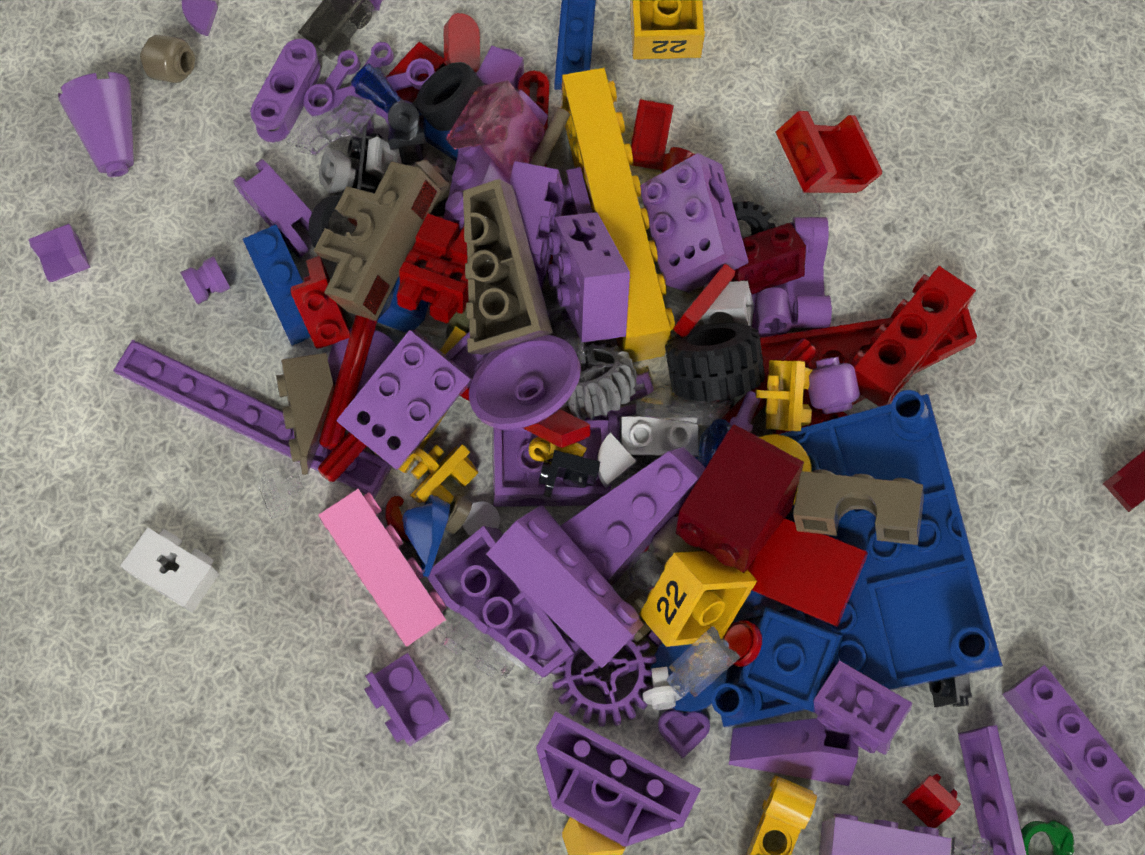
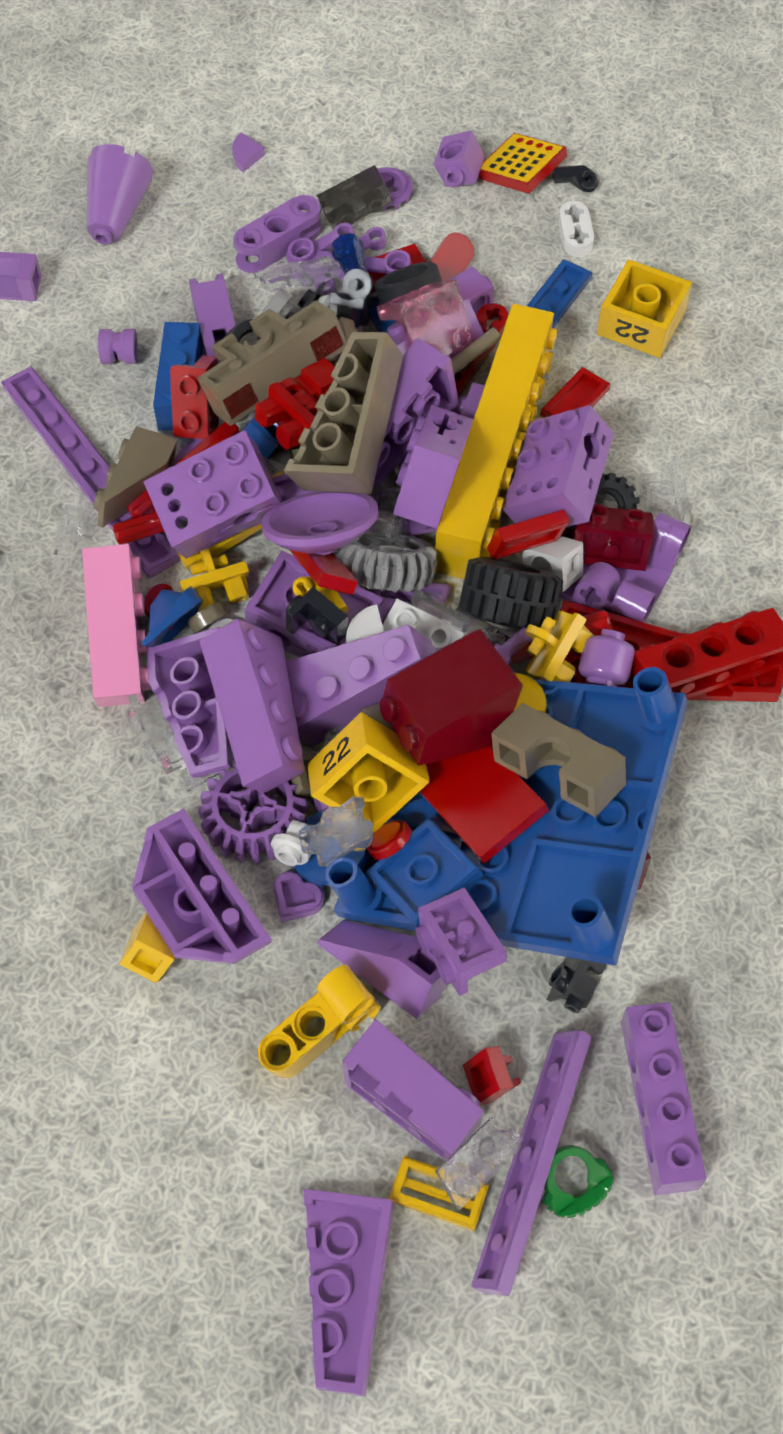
camera: 30 degrees right, 10 degrees down
dark tan head [140,35,195,83] -> none
medium lavender bracket [364,653,450,746] -> none
red panel [775,111,883,193] -> none

